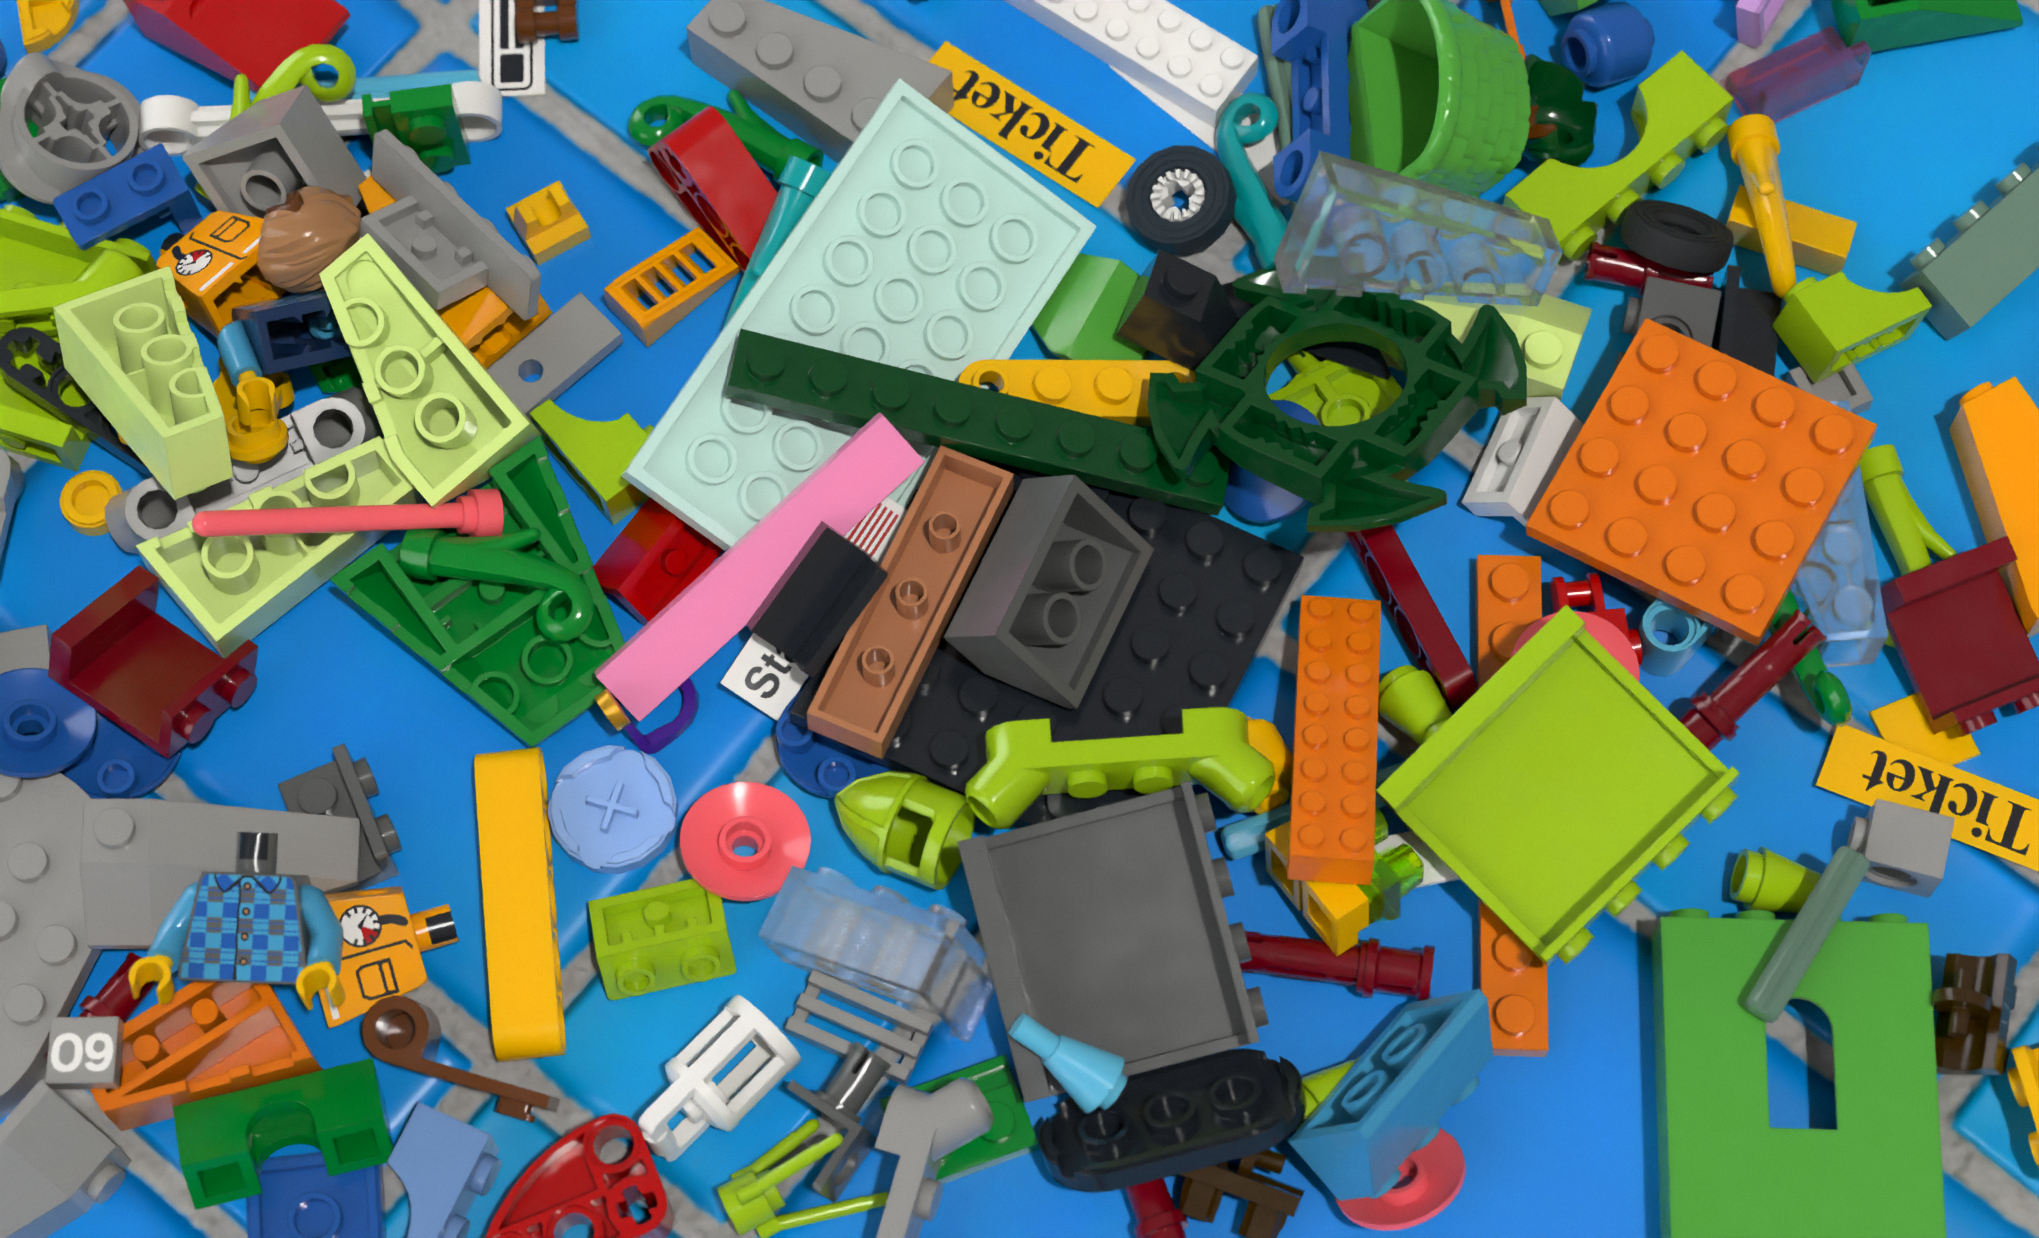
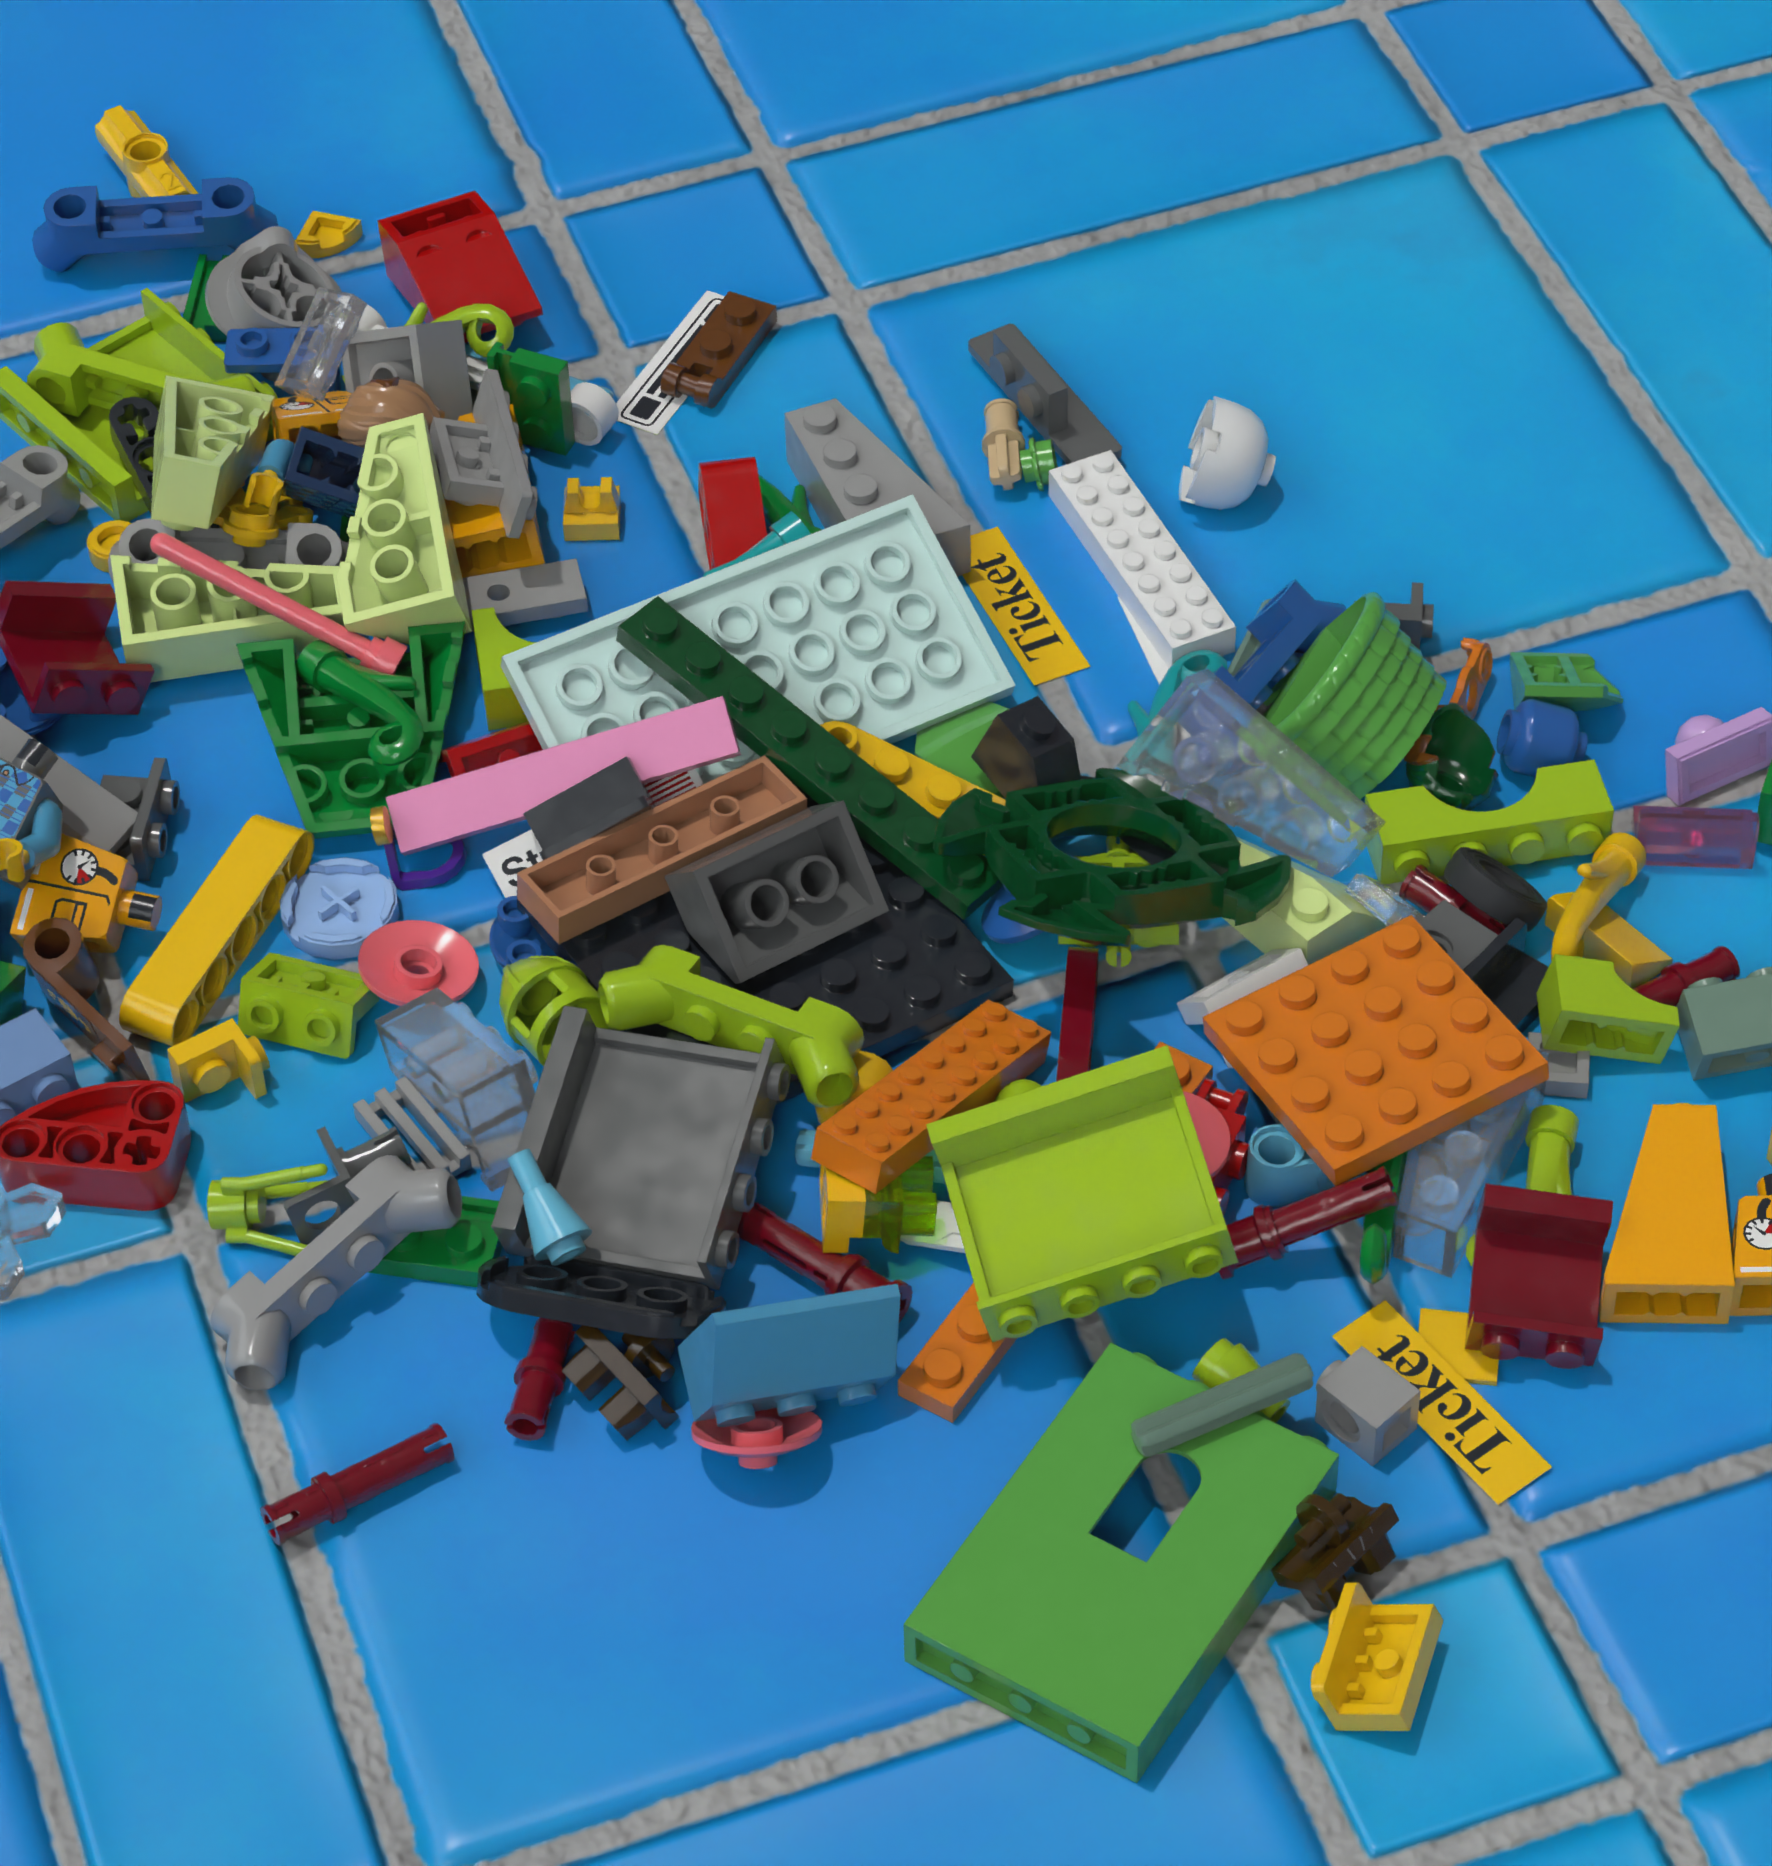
camera: 30 degrees right, 20 degrees down
light orange slope [603,226,740,348] -> none
white piece [638,995,802,1162] -> none
black bush [1125,145,1236,255] -> none
none -> yellow bracket [167,1018,270,1103]
none -> clear plate [274,287,367,402]
none -> clear tile [1344,874,1421,926]
none -> dark red pin [1633,946,1740,1007]

